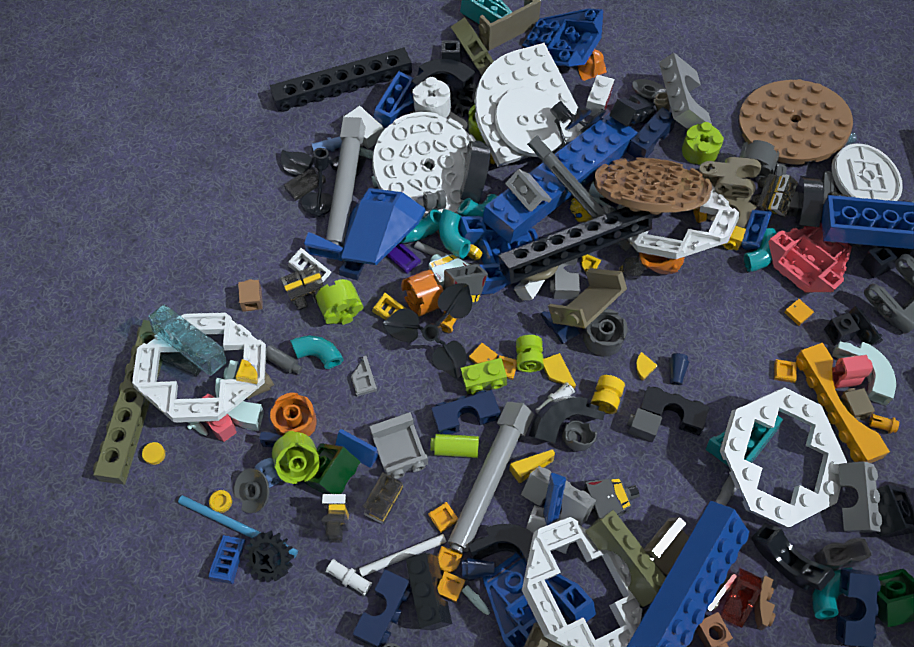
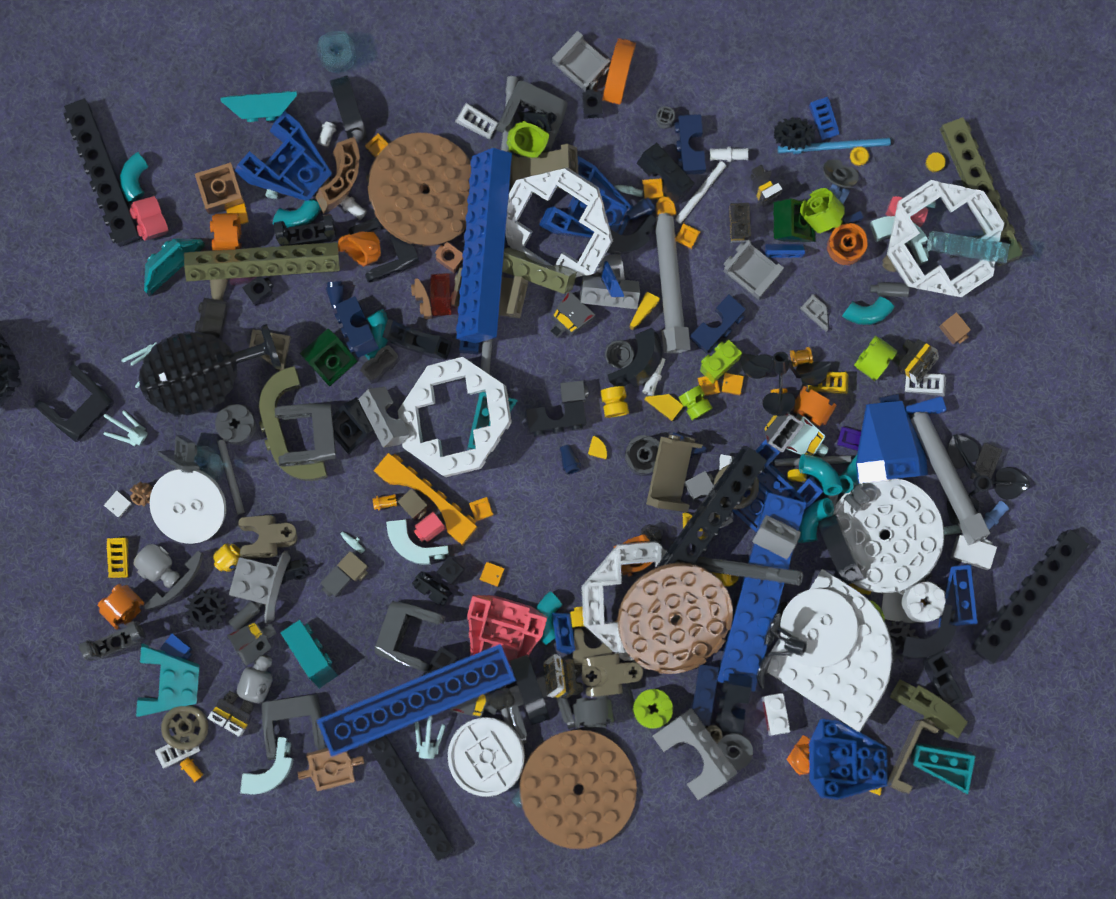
camera: 150 degrees right, 20 degrees up
yellow tile [236,359,258,384] -> none
lime brick [430,434,479,458] -> none
none -> light orange bush [790,347,813,367]

